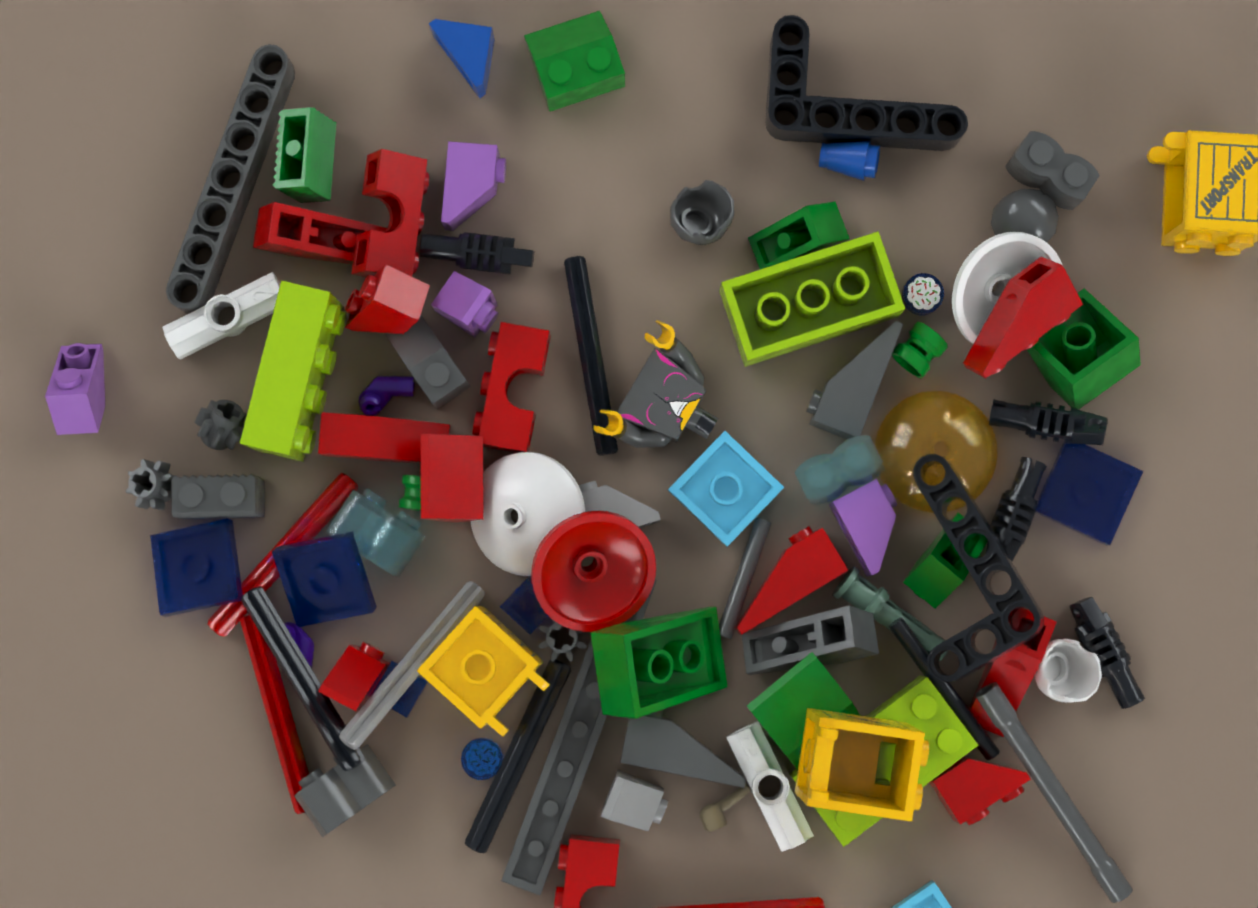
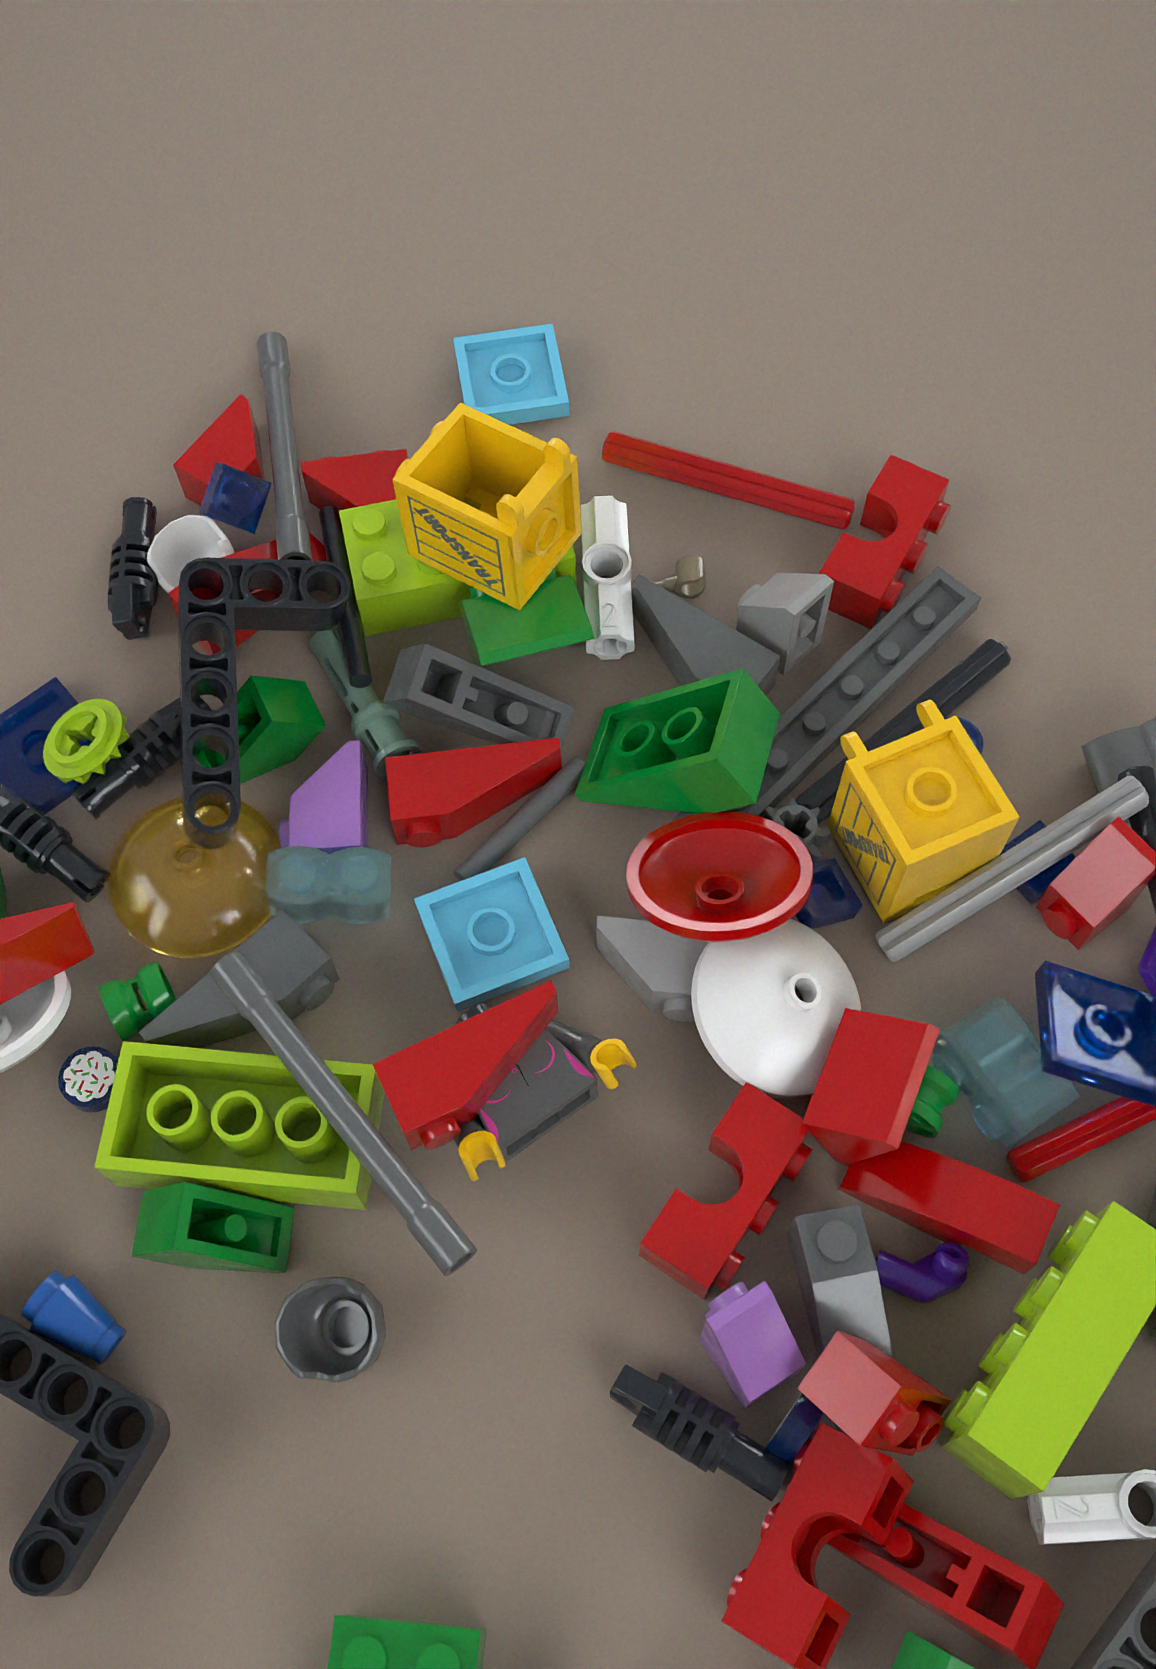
camera: 155 degrees left, 20 degrees down
medium lavender slope [441,141,506,231] -> none
black axle [564,256,618,456] -> none
none -> lime gear [43,699,130,784]
none -> red slope [173,394,266,525]
none -> clear blue plate [199,462,272,534]
none -> dark grey piece [210,951,477,1276]
none -> red slope [372,980,558,1150]
none -> clear blue tile [765,1393,824,1462]

